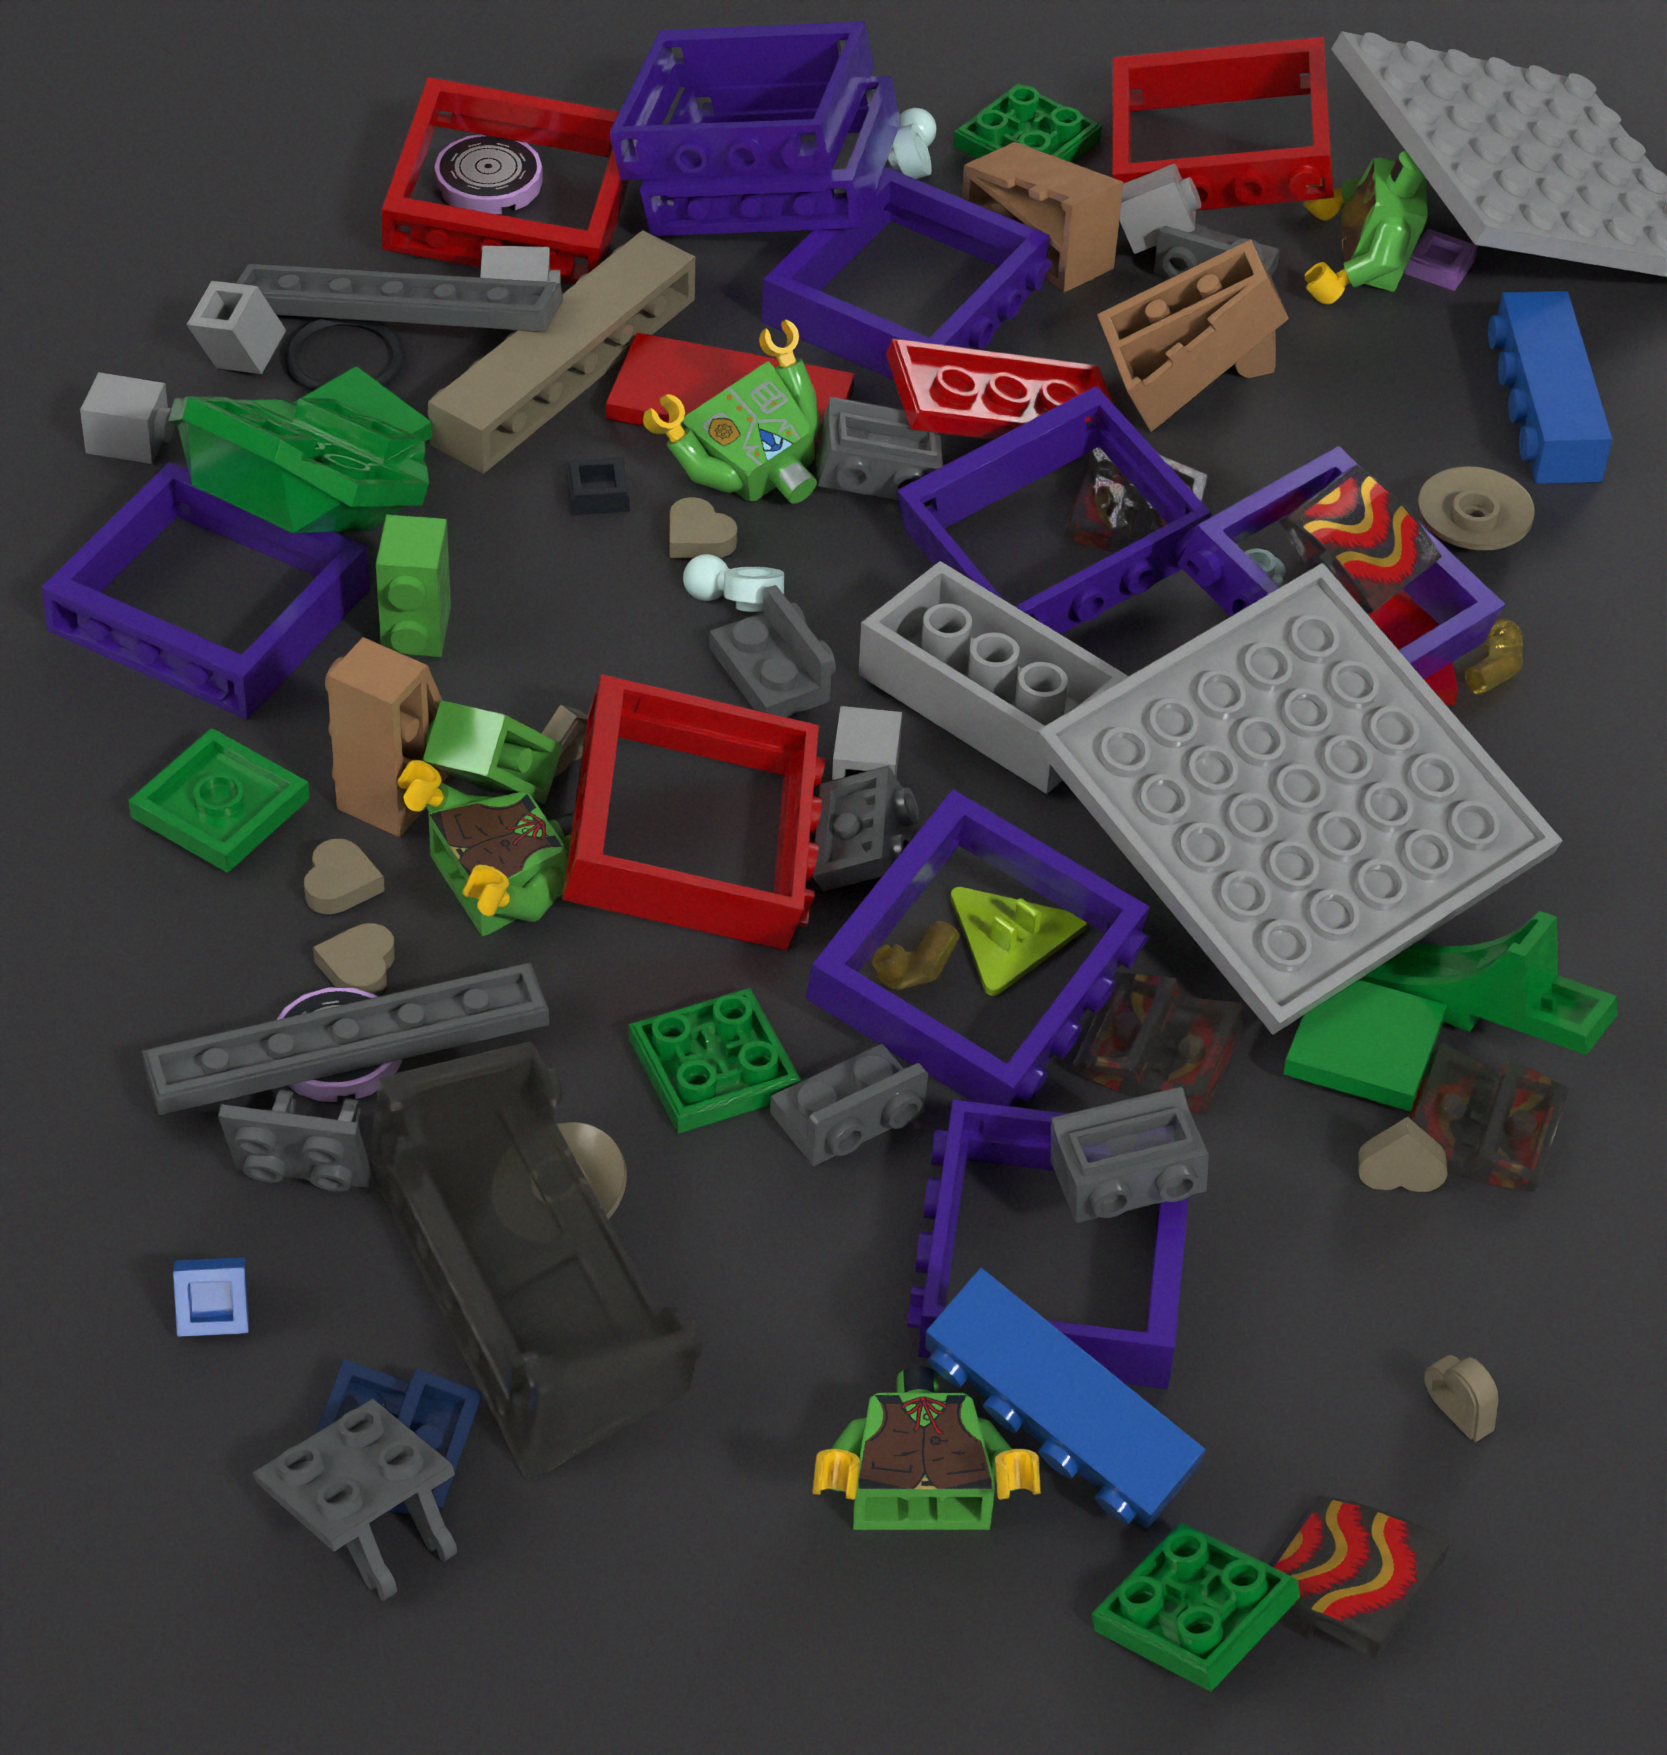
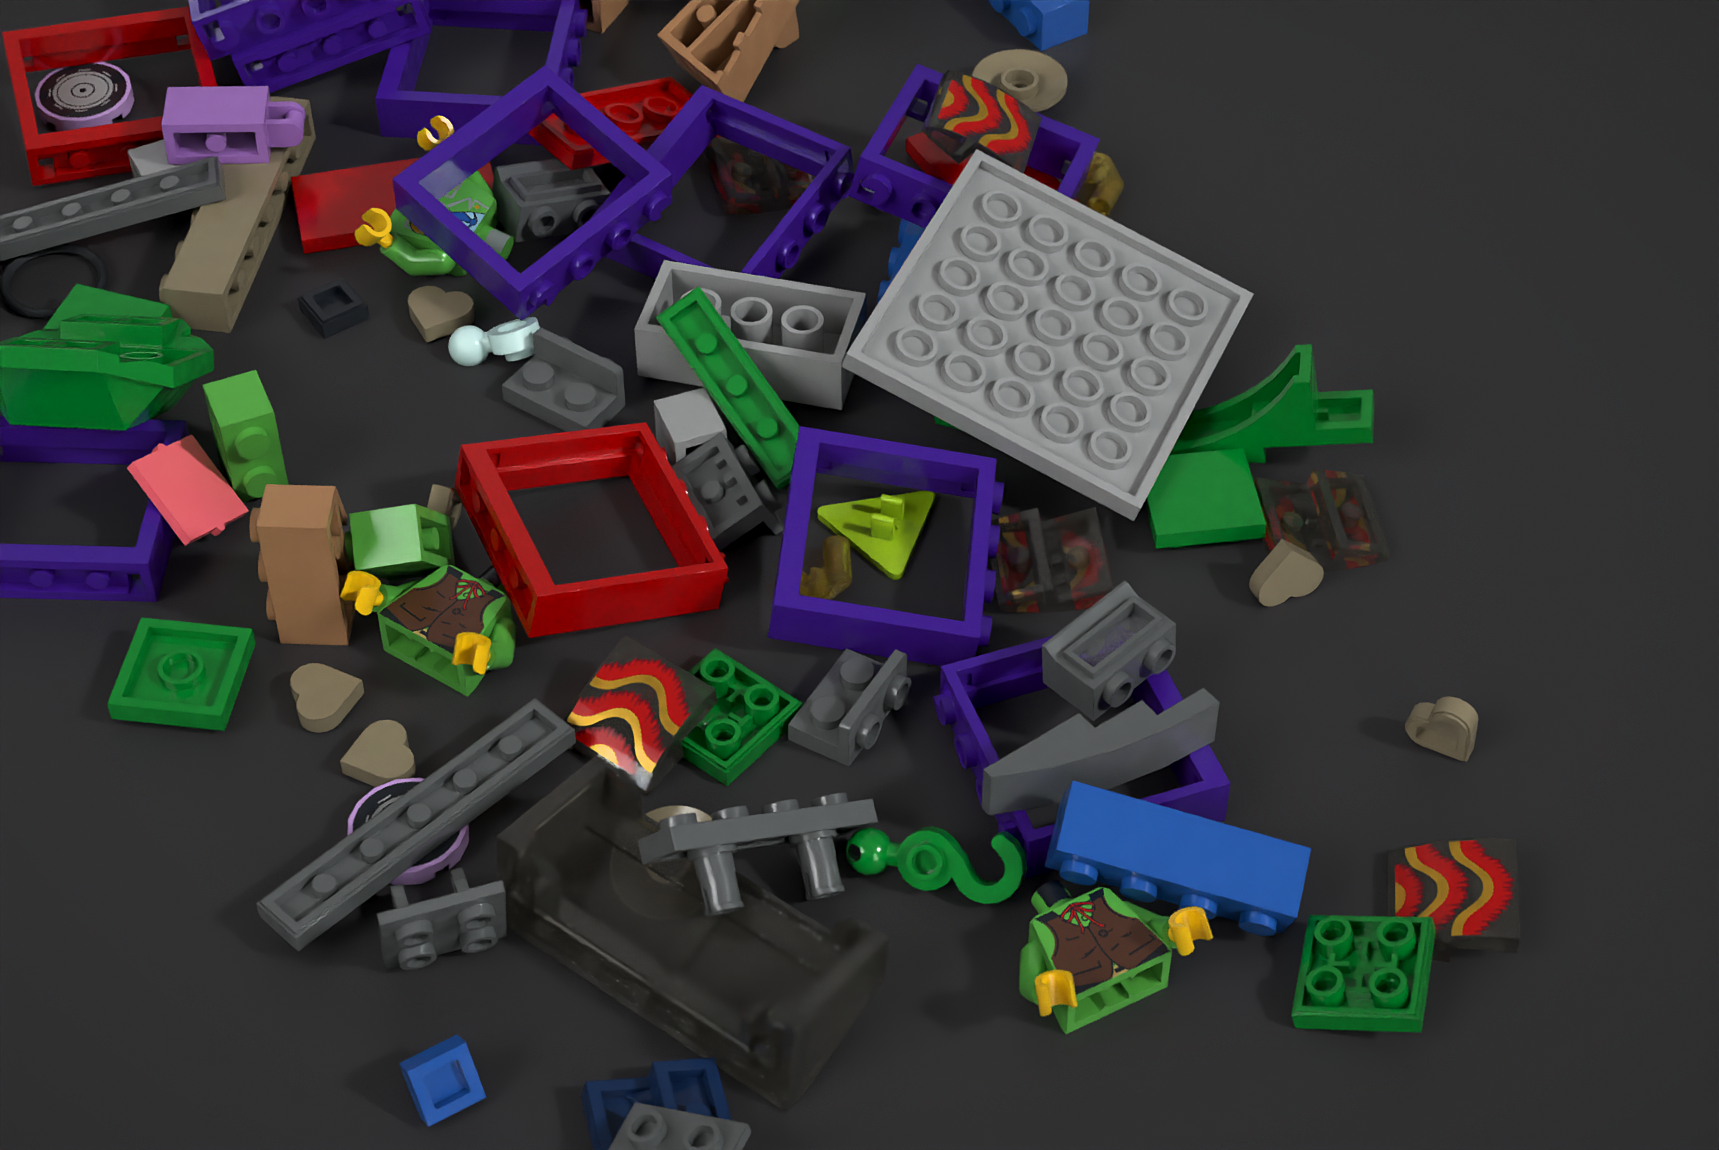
camera: 25 degrees left, 0 degrees up
none -> coral piece [127,434,249,546]
none -> medium lavender brick [161,86,306,164]
none -> dark purple window [392,65,672,321]
none -> slope [564,635,718,797]
none -> dark grey plate [638,792,878,917]
none -> green tile [655,286,799,490]
none -> green piece [846,826,1027,904]
none -> dark grey slope [982,688,1220,815]

